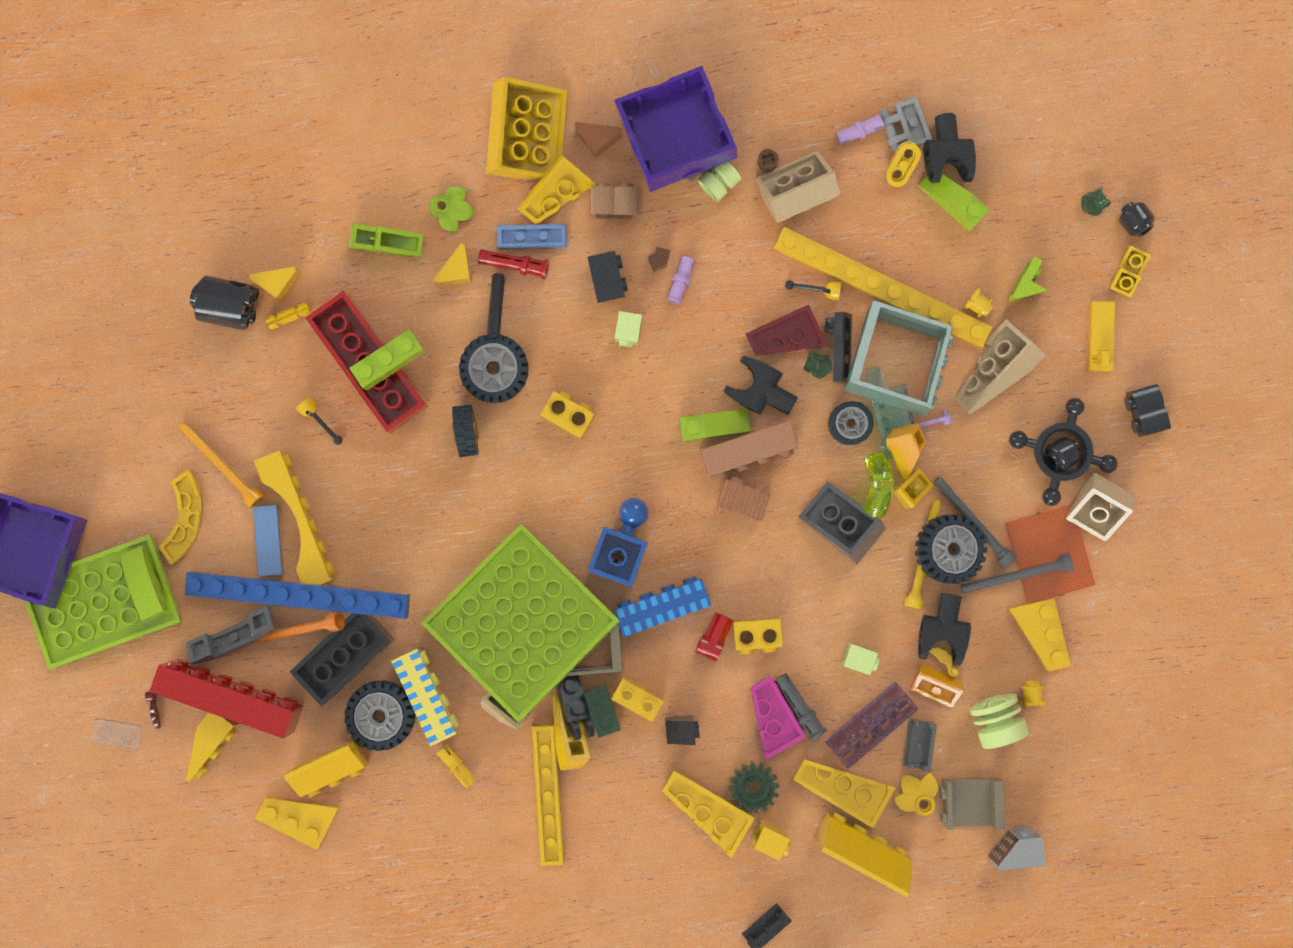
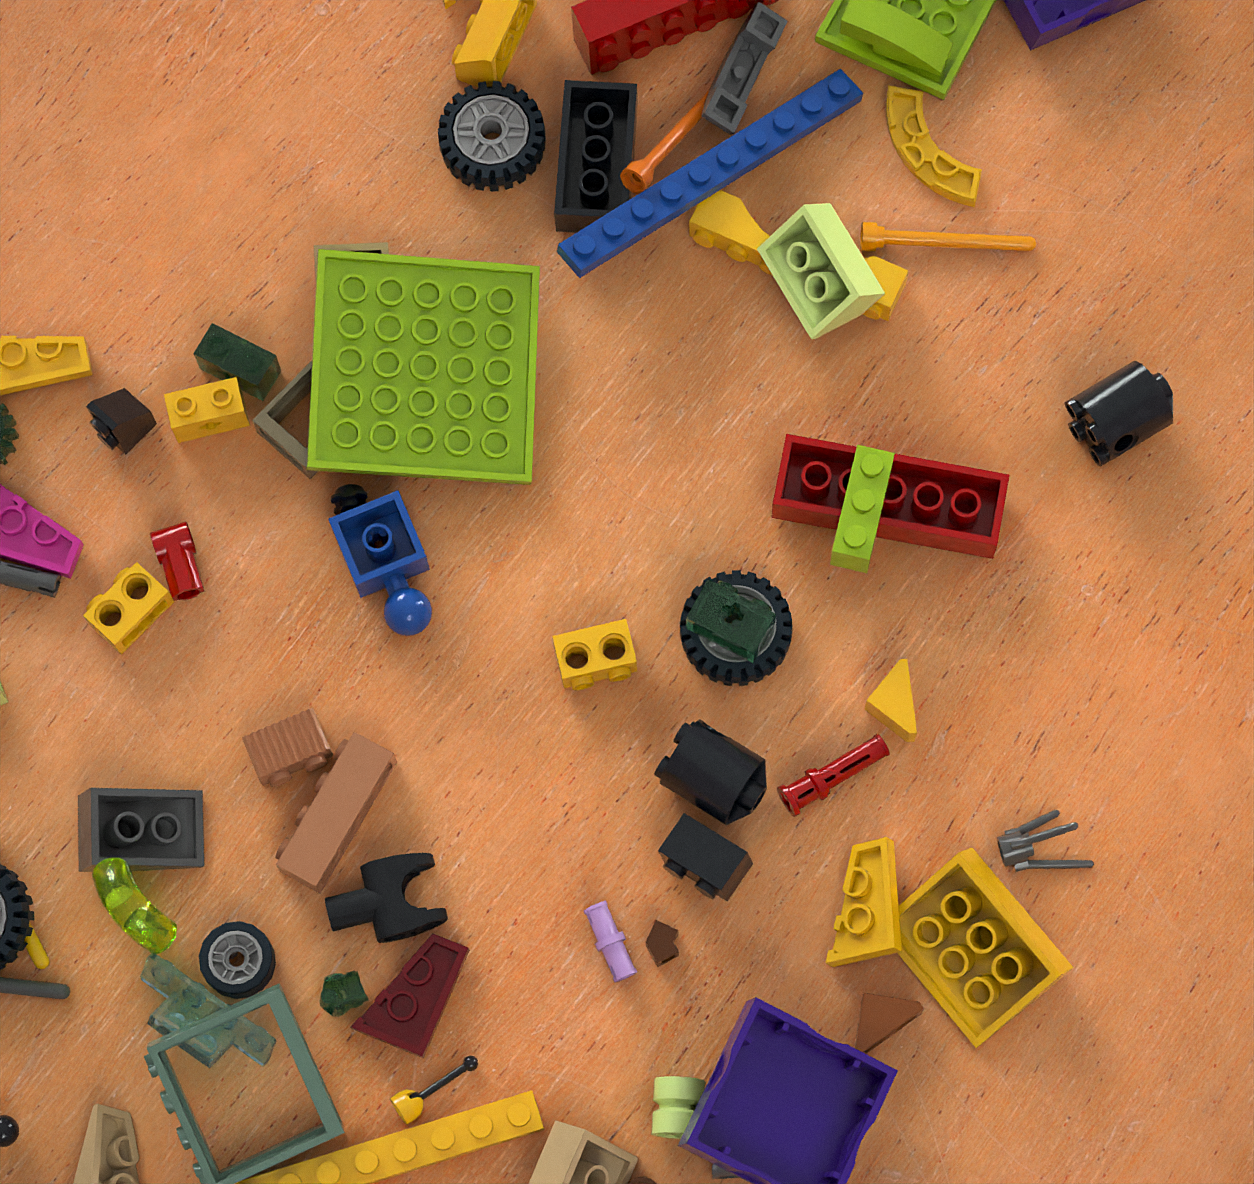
camera: 140 degrees right, 15 degrees down
yellow slope [249,266,300,301] -> none
medium blue tile [253,505,283,576] -> none
yellow axle [265,302,311,329] -> none
hinge [296,397,343,445] -> none
lime slope [348,223,424,258] -> none
light yellow brick [391,647,460,746] -> none
lime plate [429,187,475,233] -> none
yellow axle [436,745,476,788] -> none
black wheel [452,404,479,457] -> none
black axle [487,273,505,338] -> none
medium blue tile [497,224,567,250] -> none
yellow tile [531,724,564,866] -> none
yellow slope [552,694,590,770] -> none
black hinge [556,675,595,740] -> none
medium nougat brick [591,183,638,219] -> none
yellowish green brick [614,311,642,348] -> none
blue brick [614,576,711,637] -> none
lime slope [679,409,751,442] -> none
black hinge [825,312,852,384] -> none
light orange slope [886,423,927,480] -> none
yellow slope [892,468,934,509] -> none
lavender piece [918,410,953,427] -> none
none -> black plate [331,484,368,515]
none -> black cylinder [654,719,767,825]
none -> clear green brick [686,579,776,663]
none -> yellowish green slope [757,203,885,339]
none -> dark grey plant [997,810,1094,872]

